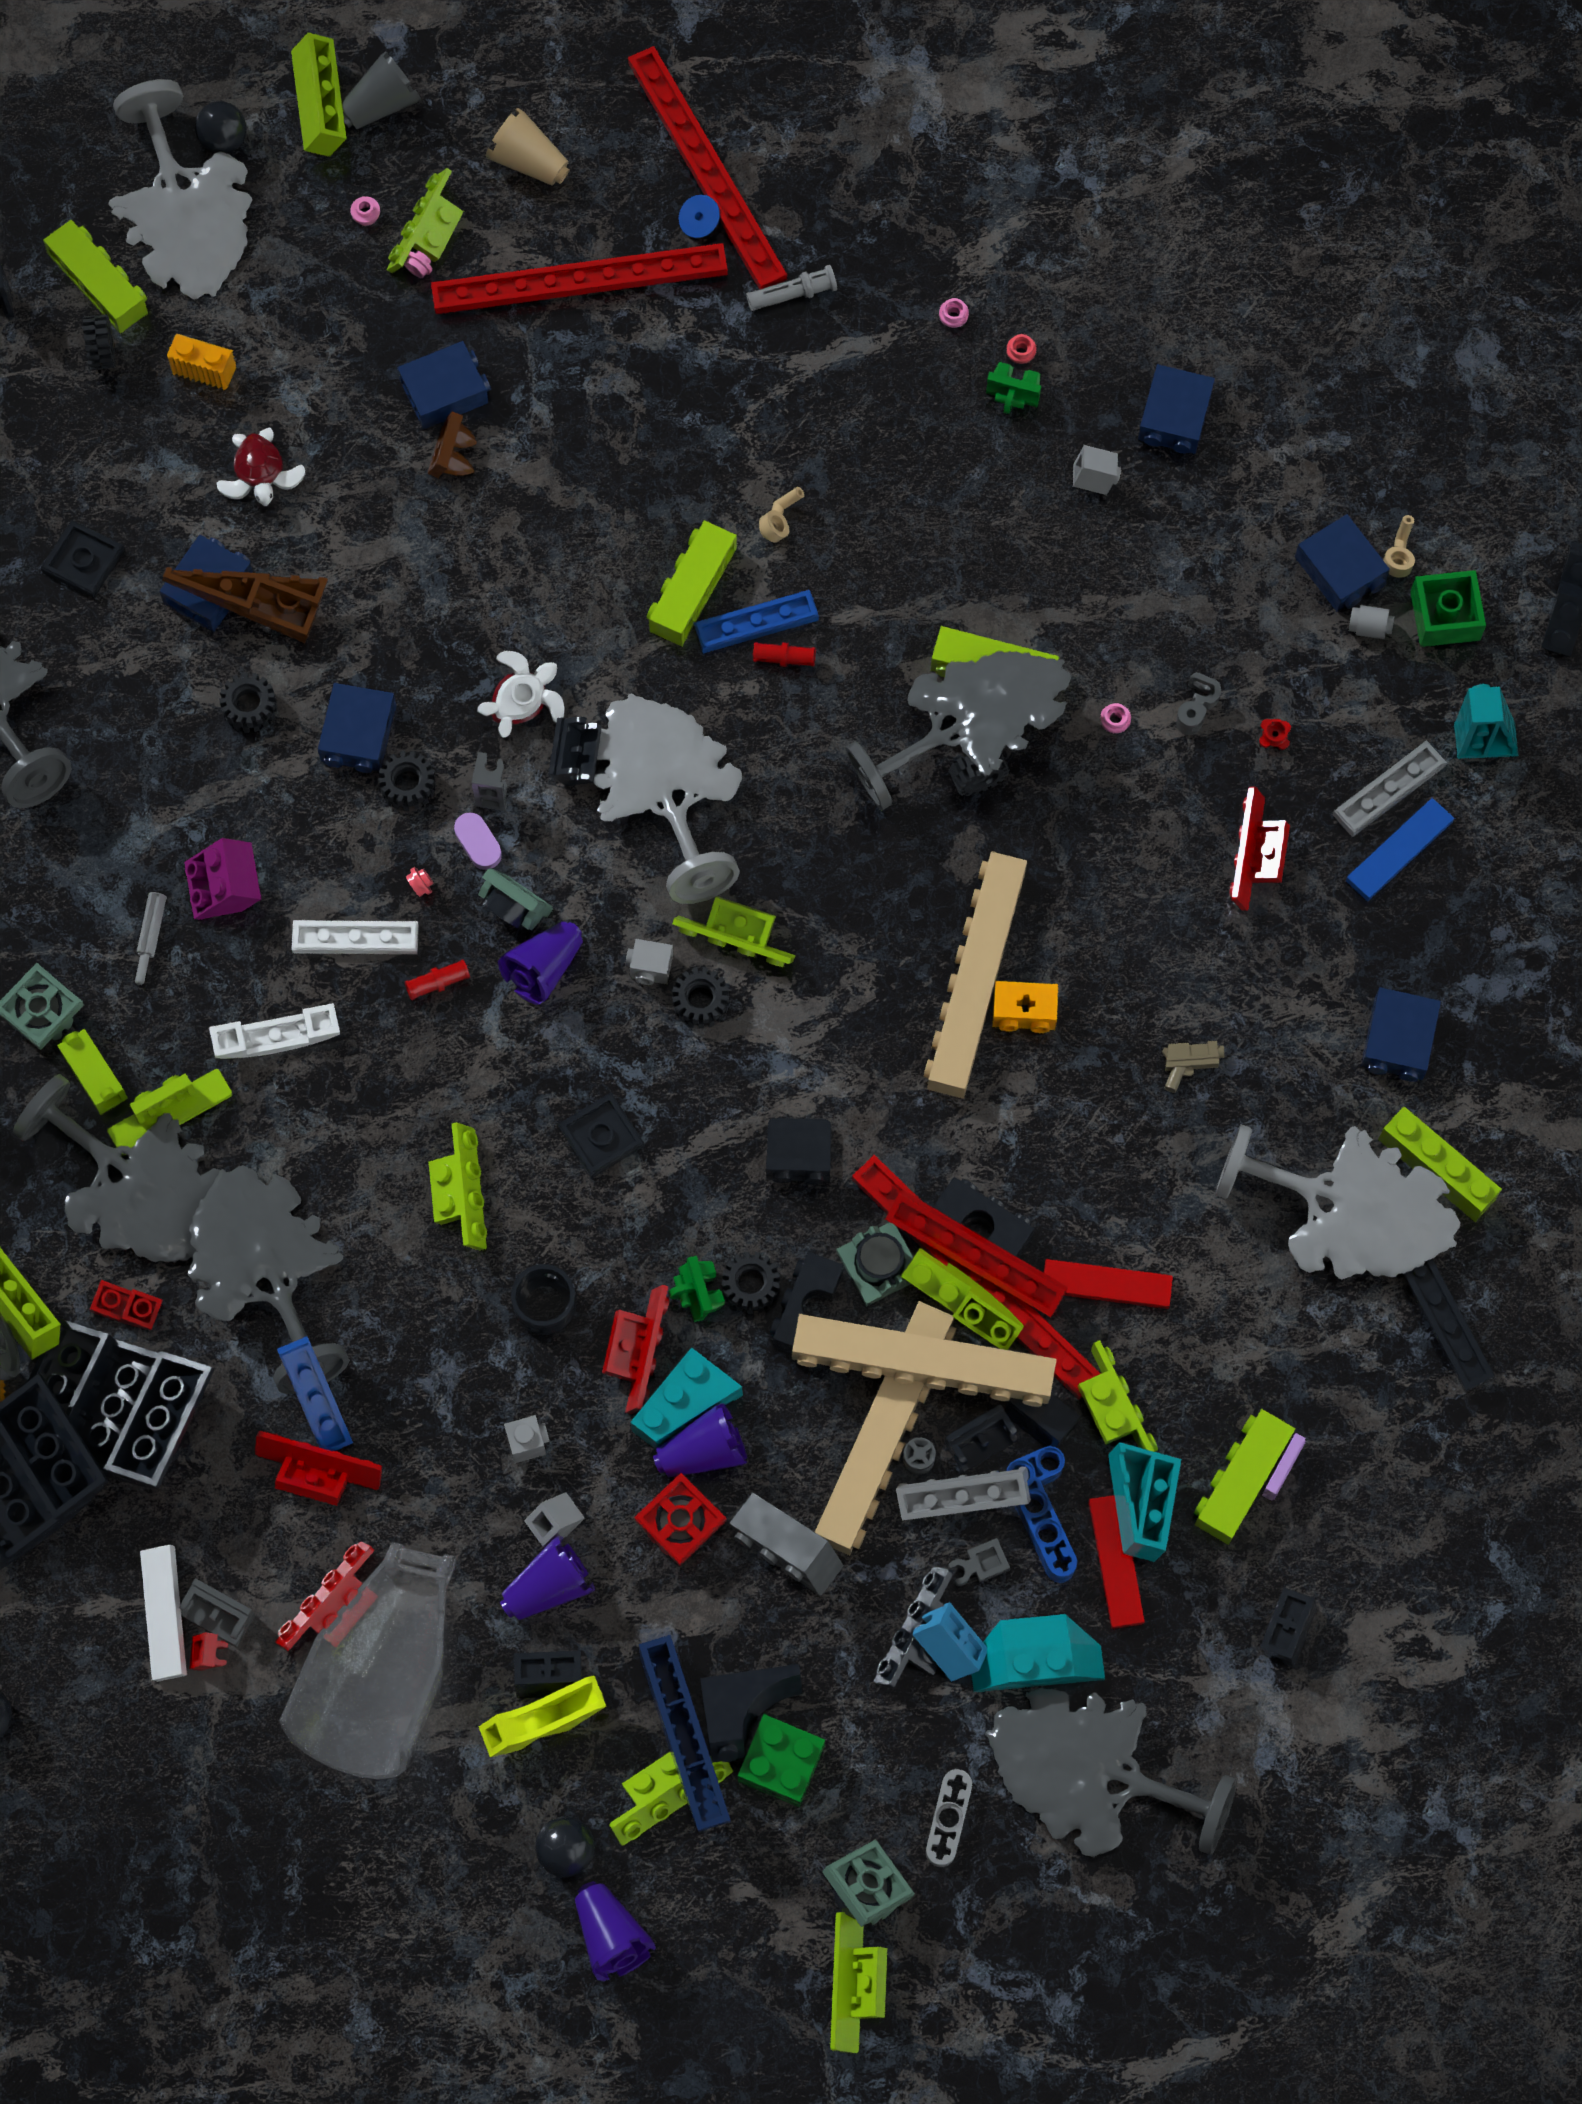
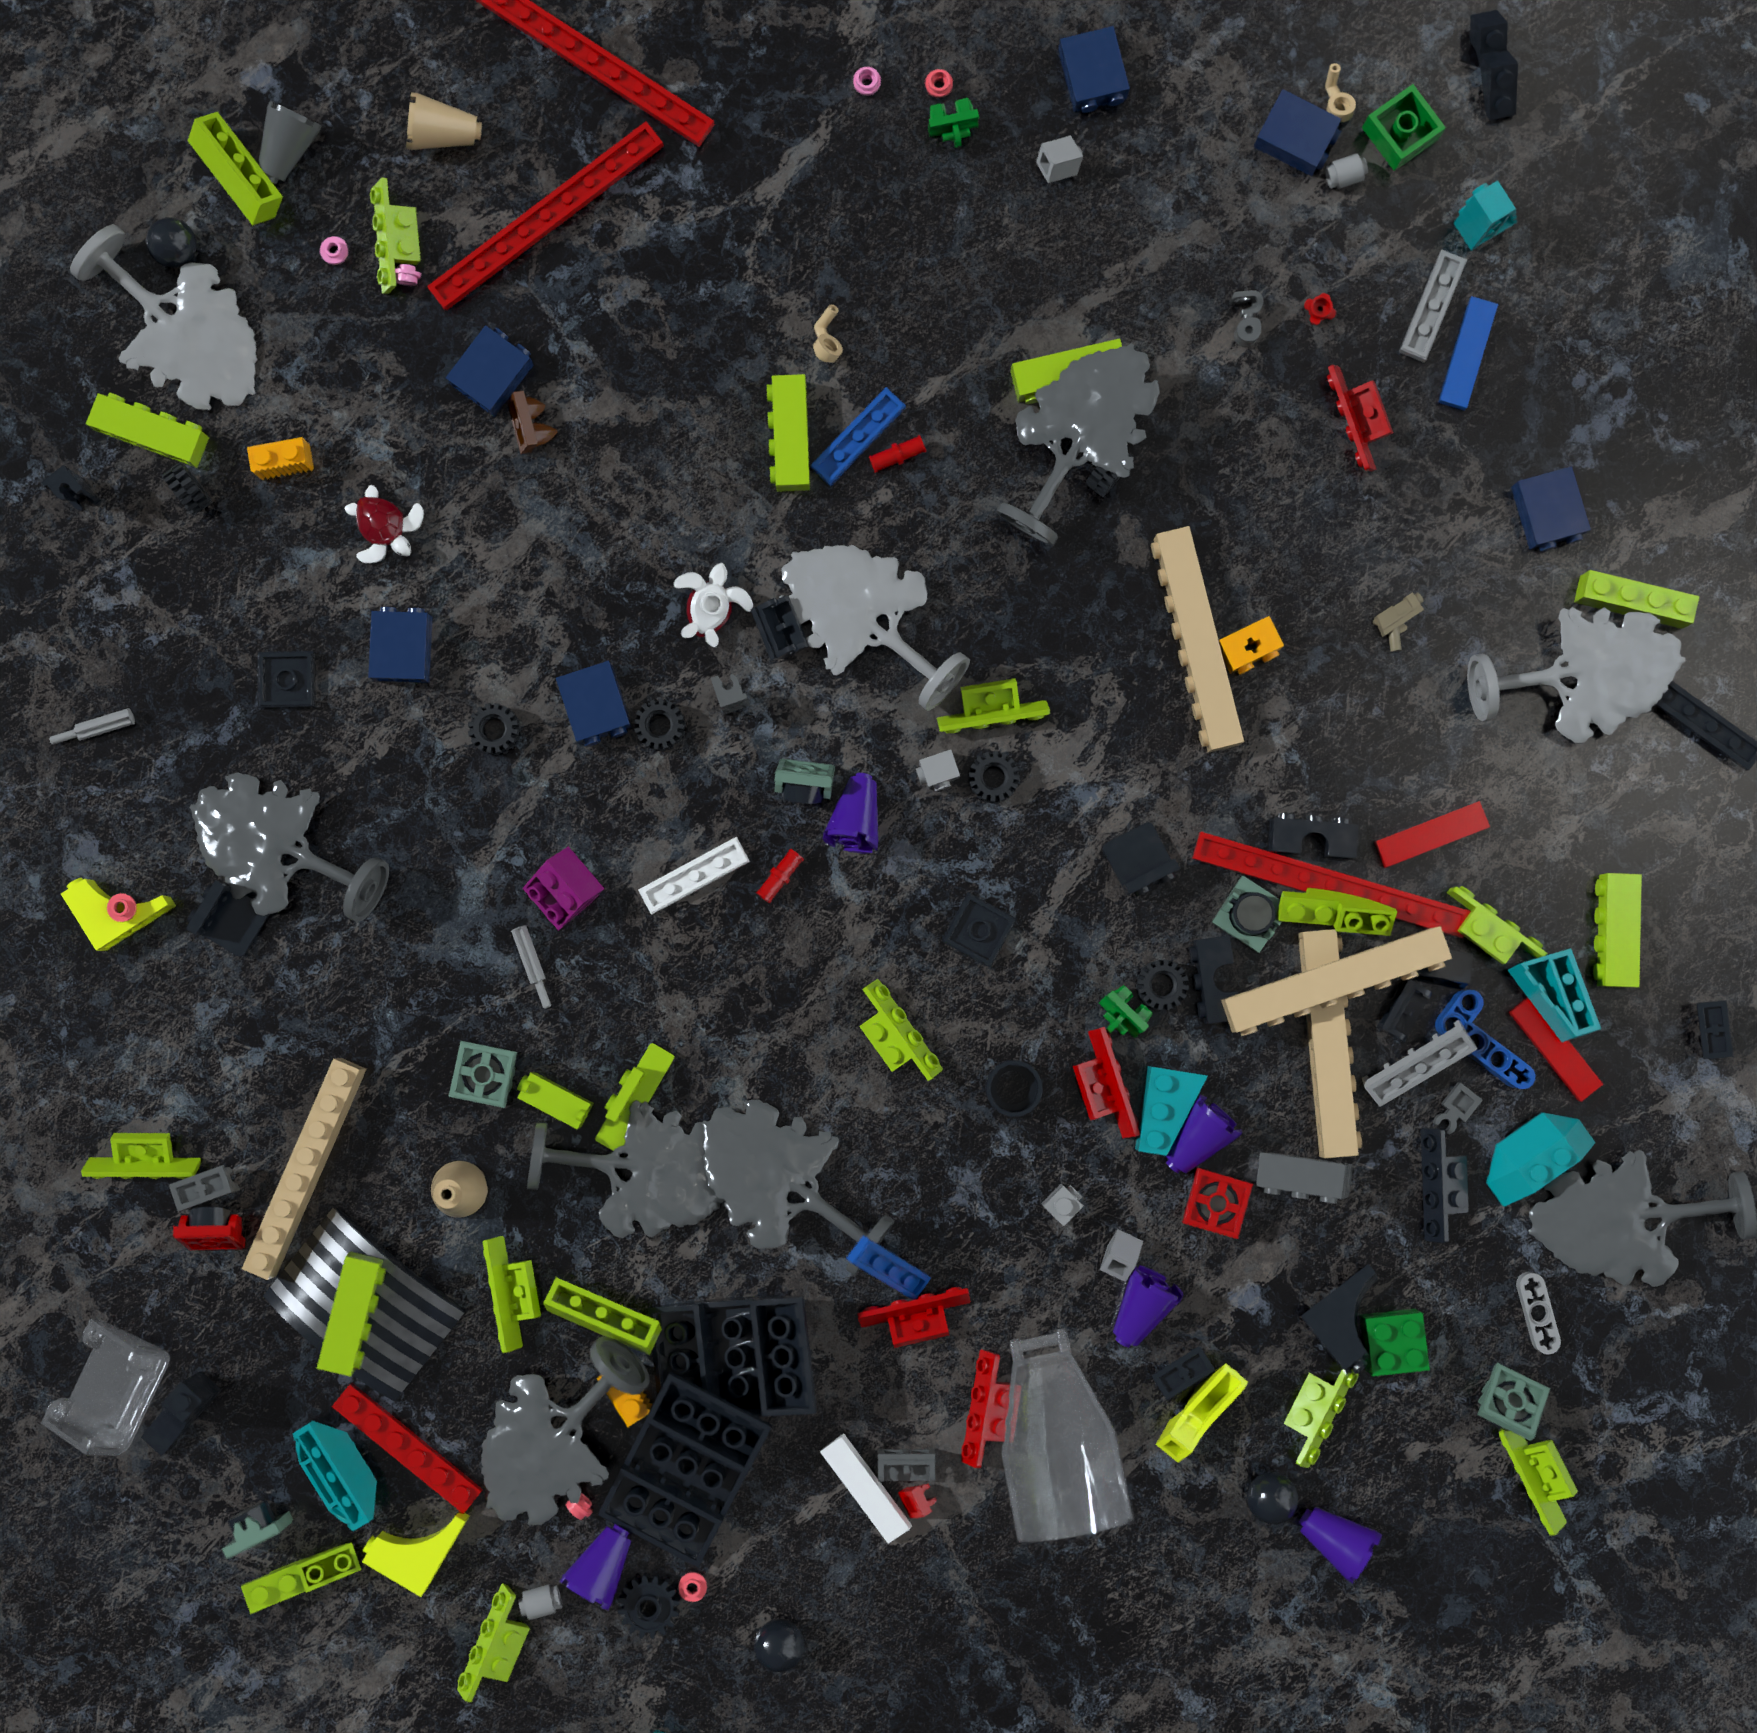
camera: 25 degrees left, 15 degrees up
red slope [89,1280,163,1330] -> none
reddish brown wedge [162,567,328,643] -> none
white slope [209,1003,340,1059] -> none
coral plate [406,867,434,897] -> none
lavender tile [454,813,501,870] -> none
dark blue slope [639,1635,731,1832] -> none
blue piece [679,195,720,238] -> none
light grey pin [746,265,837,311] -> none
red plate [885,1190,1068,1317] -> none
dark grey wheel [903,1437,936,1475] -> none
dark azure hinge [912,1602,987,1681] -> none
bright pink plate [1100,703,1131,733] -> none
lavender tile [1262,1433,1306,1501] -> none

